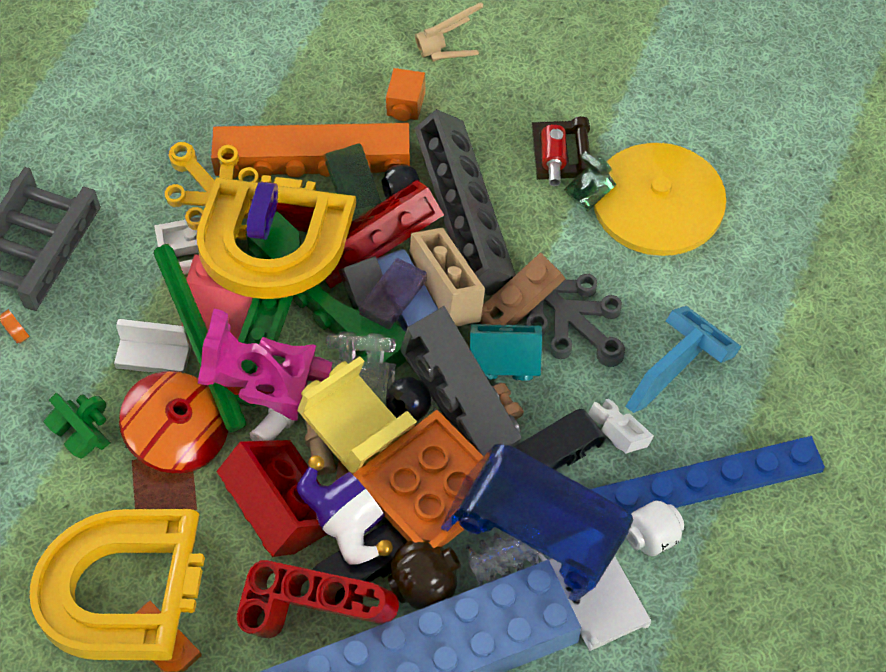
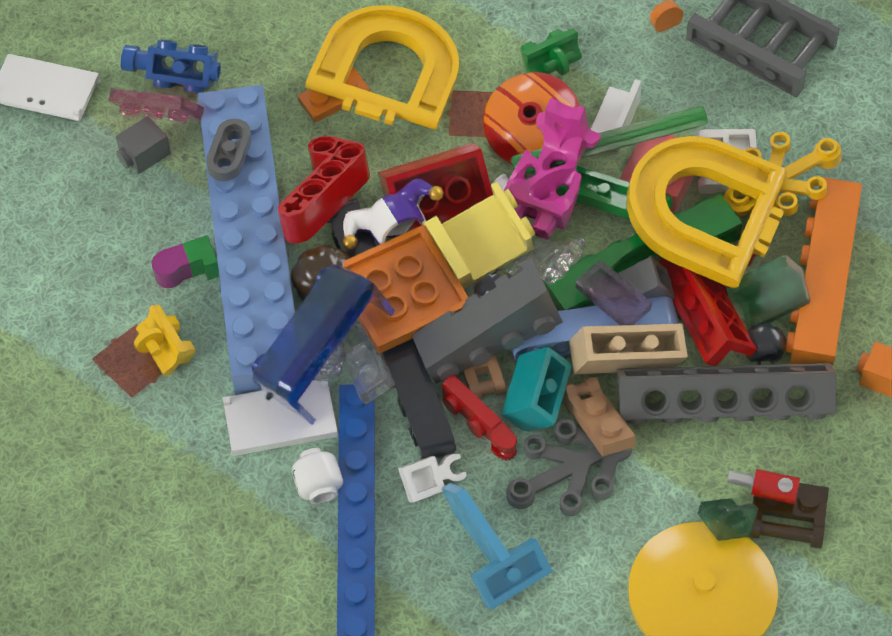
camera: 105 degrees right, 0 degrees up
dark purple beam [247,182,278,240] -> none
none -> red hinge [442,375,517,461]

